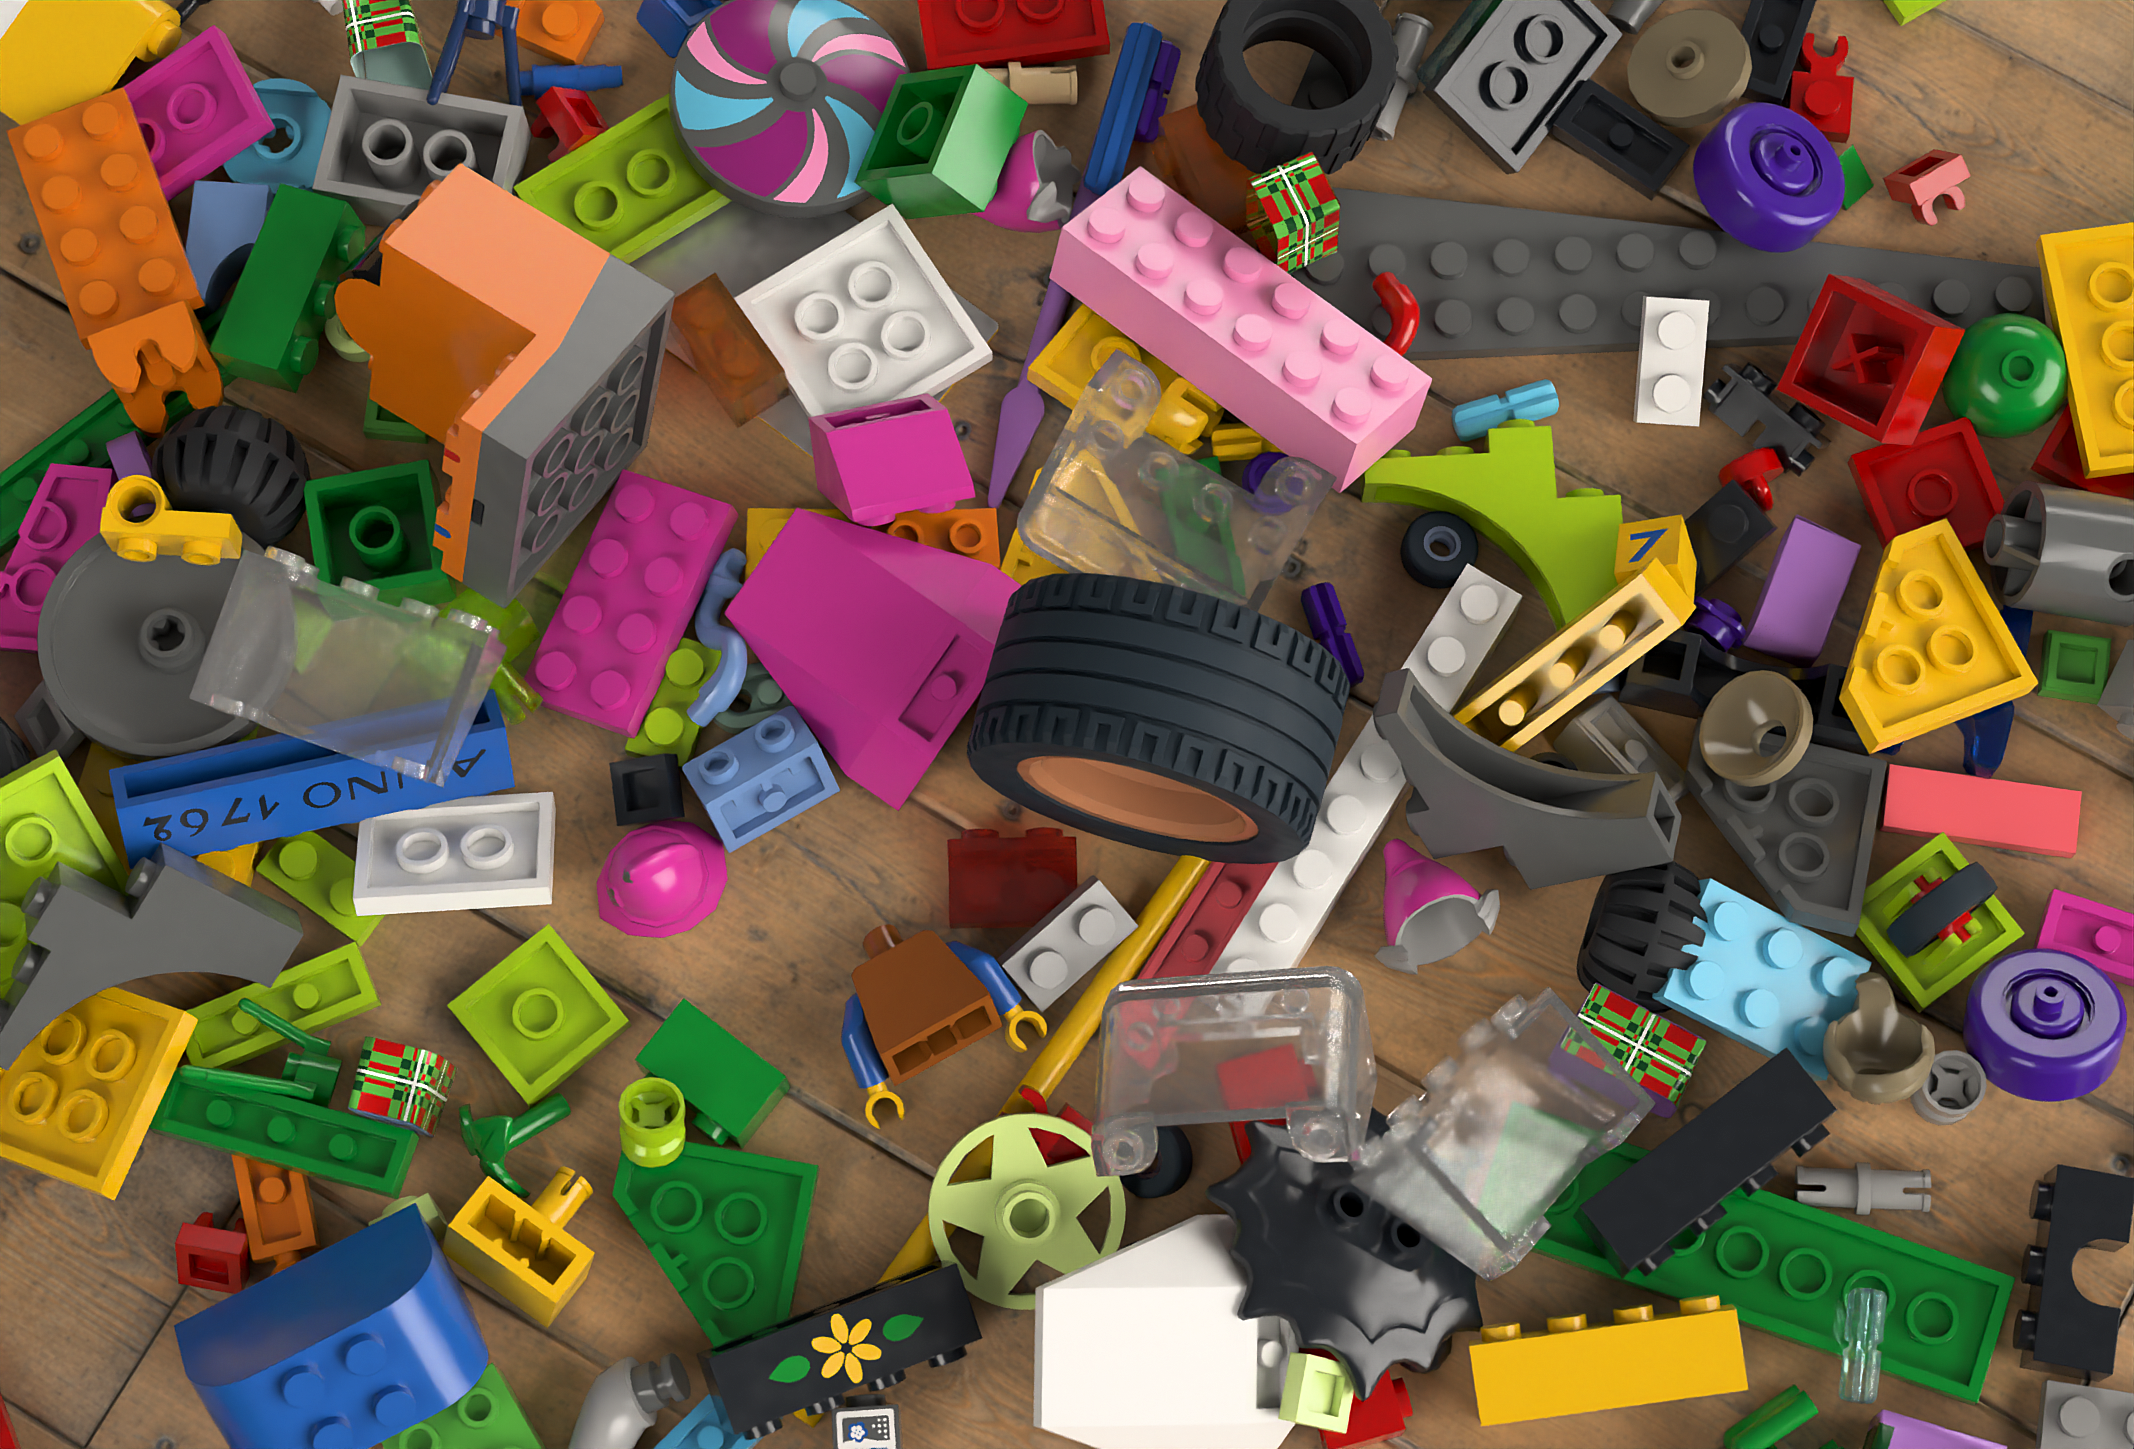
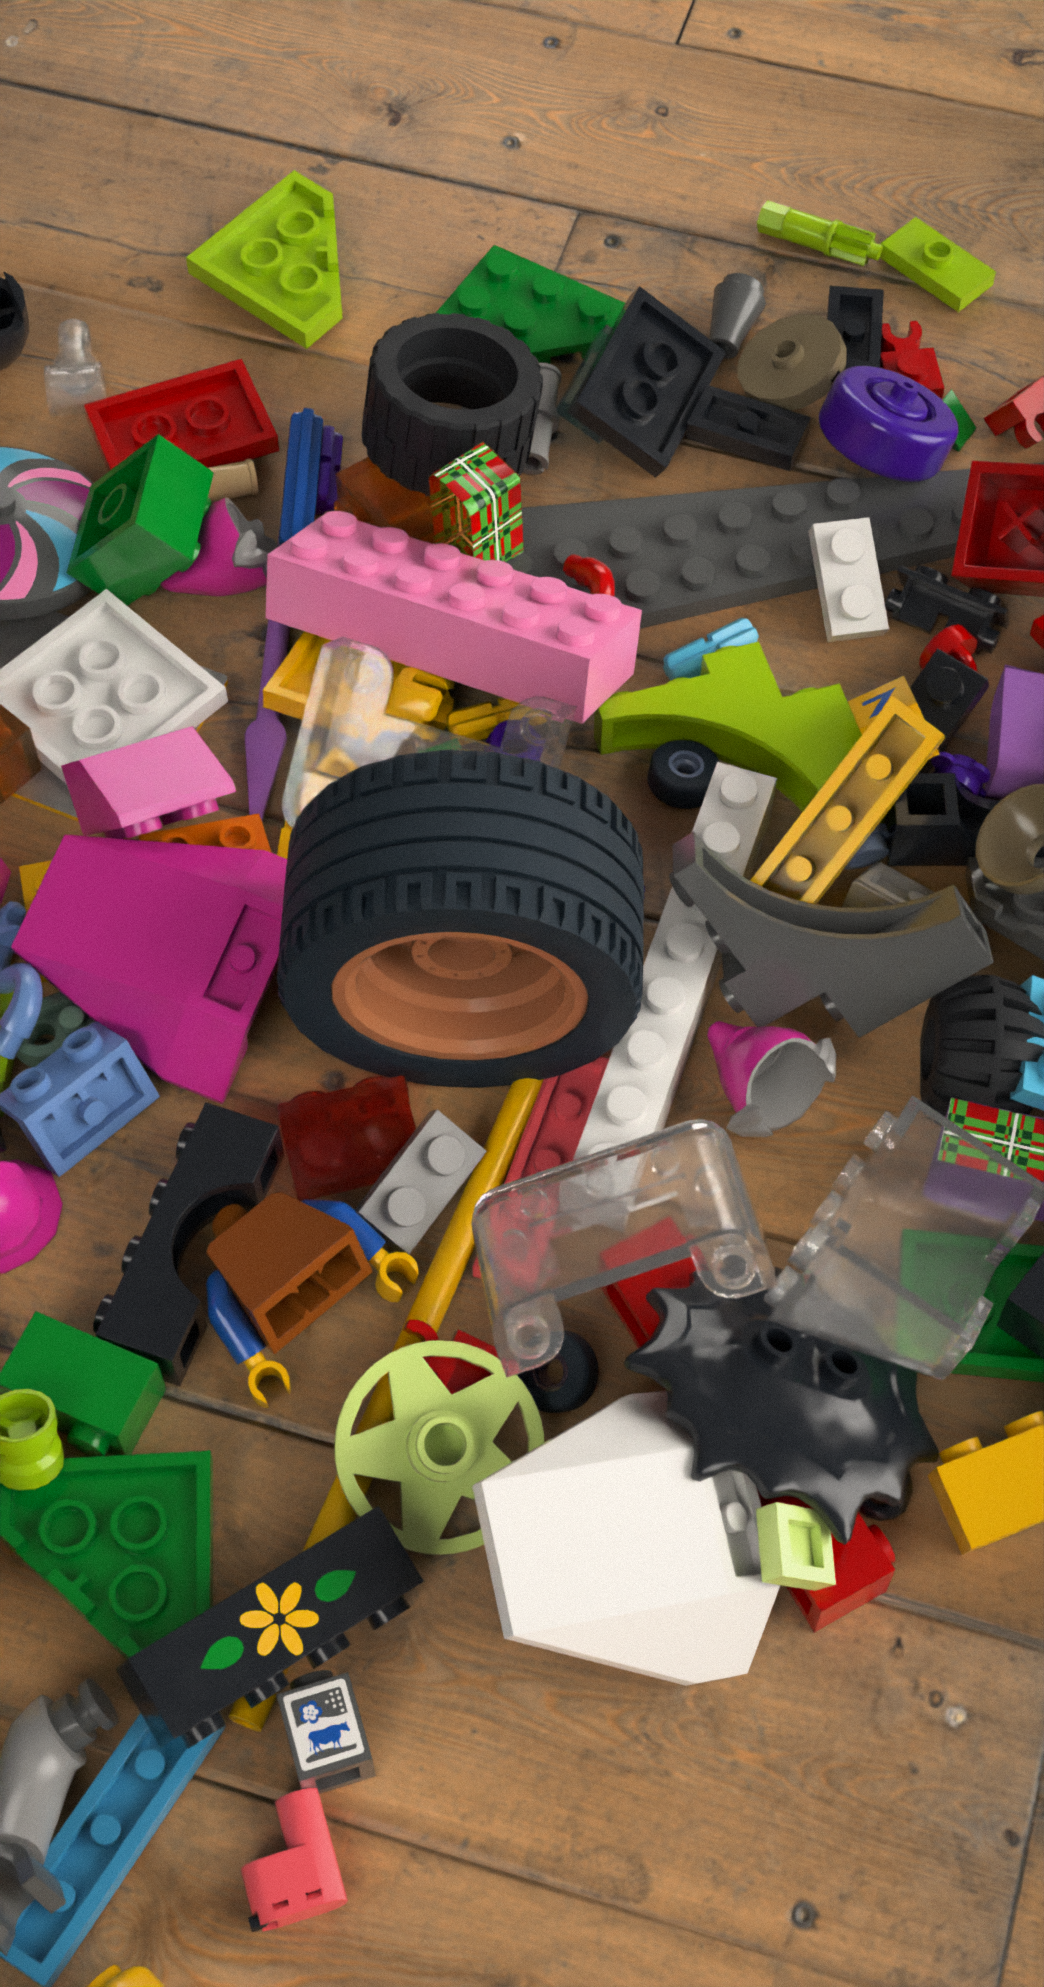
camera: 15 degrees left, 15 degrees down
none -> black arch [93,1102,284,1386]

